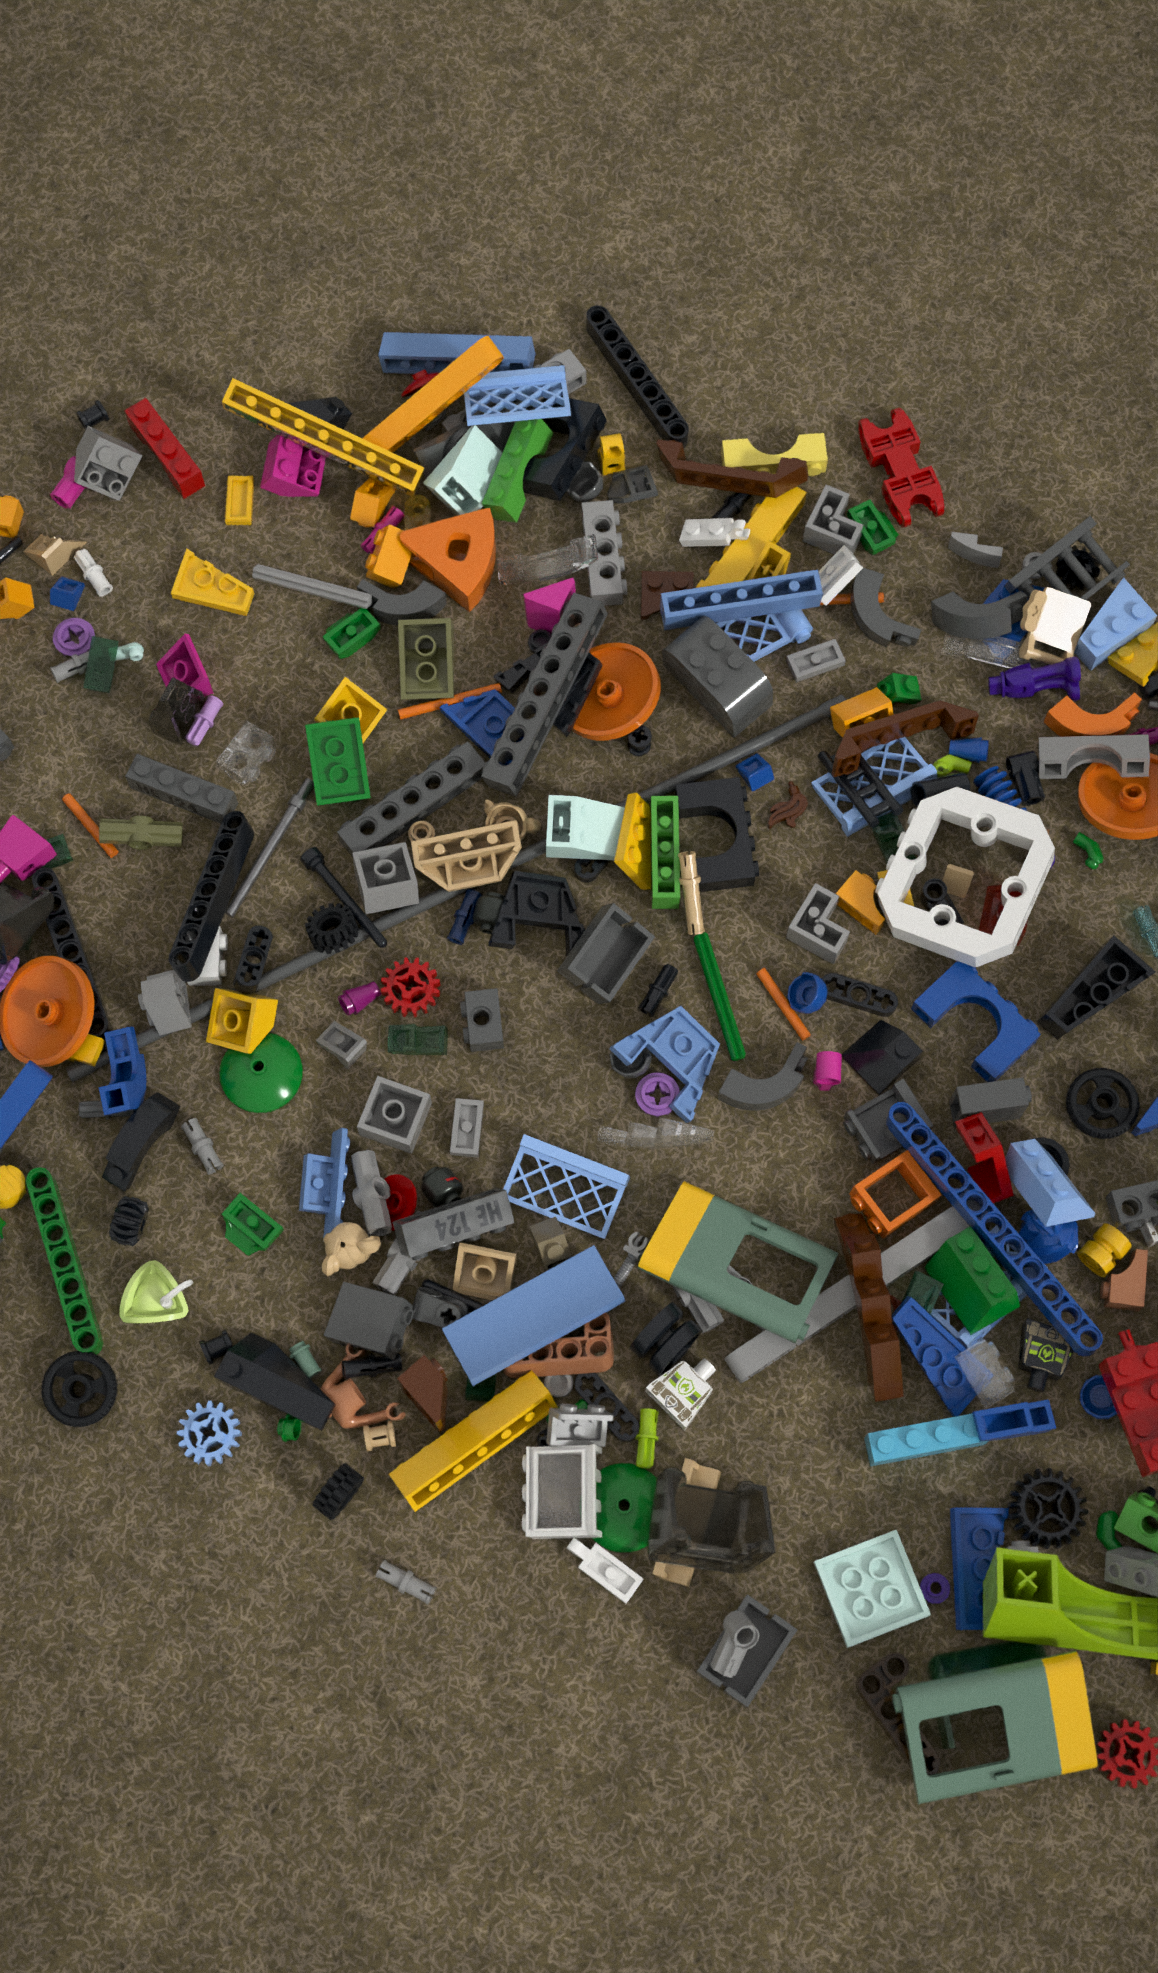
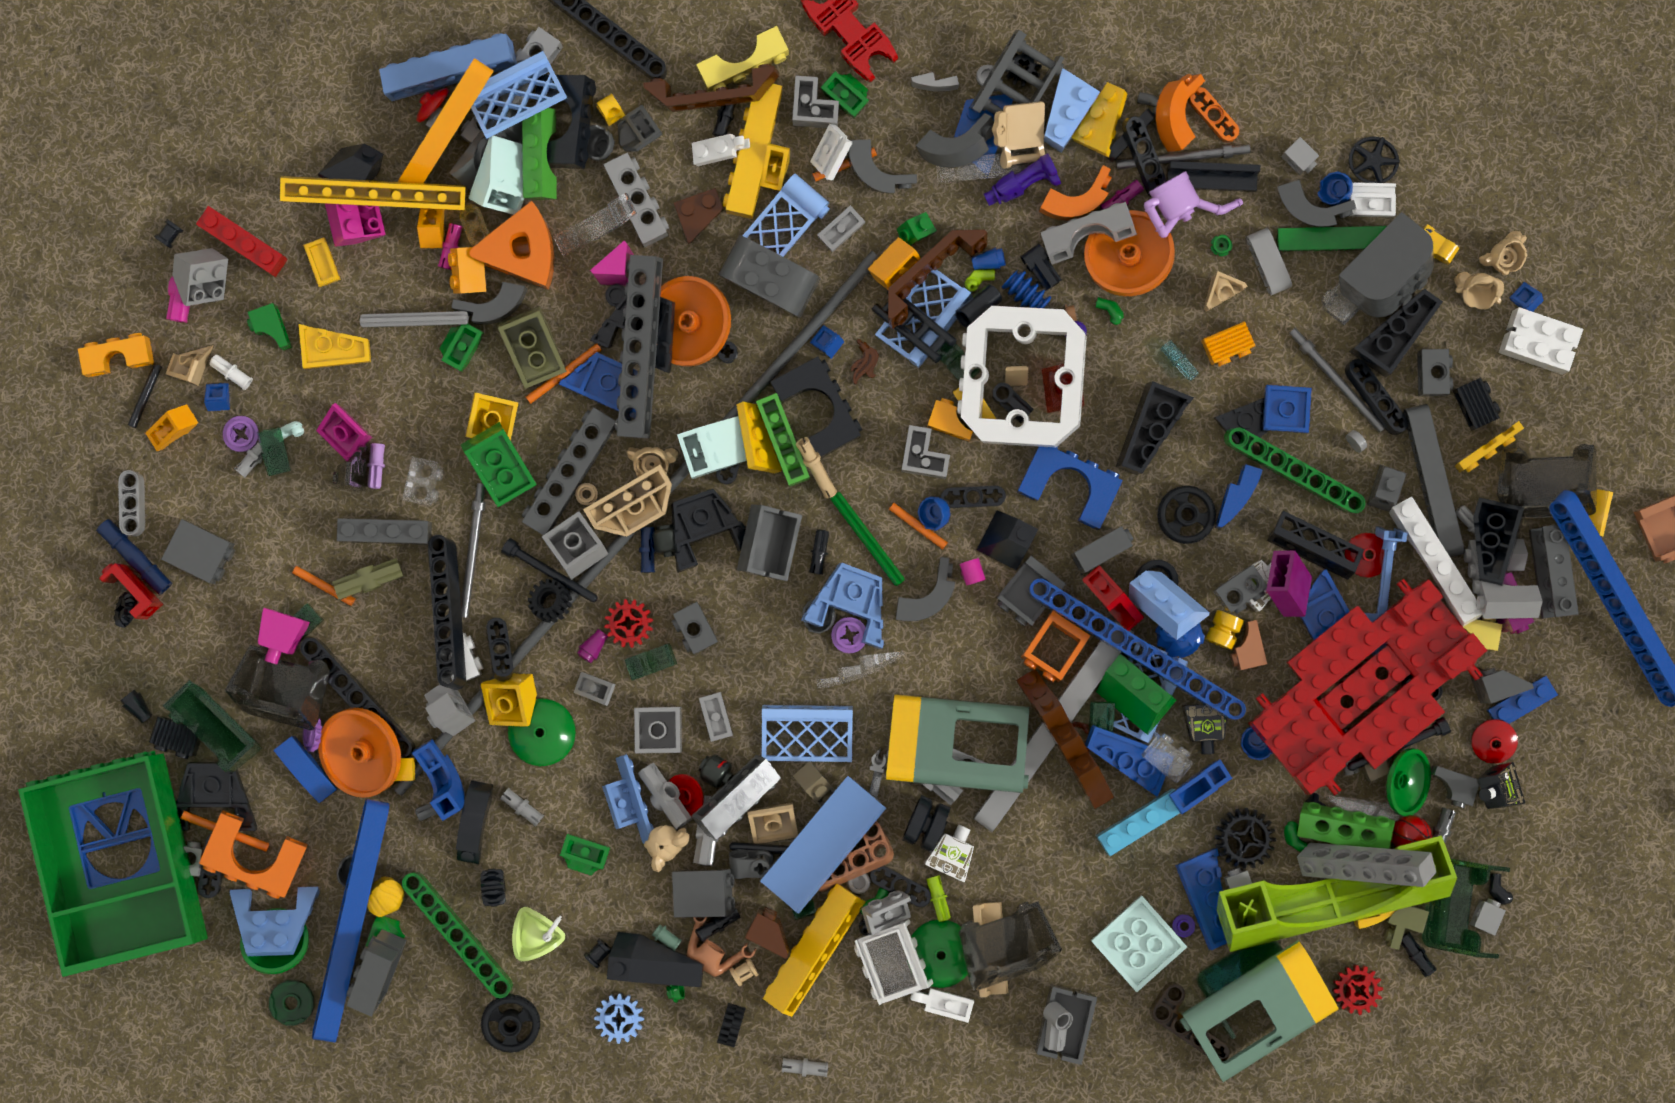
camera: 20 degrees left, 15 degrees up
medium blue brick [660,570,823,630] -> none
none -> green arch [247,303,292,350]

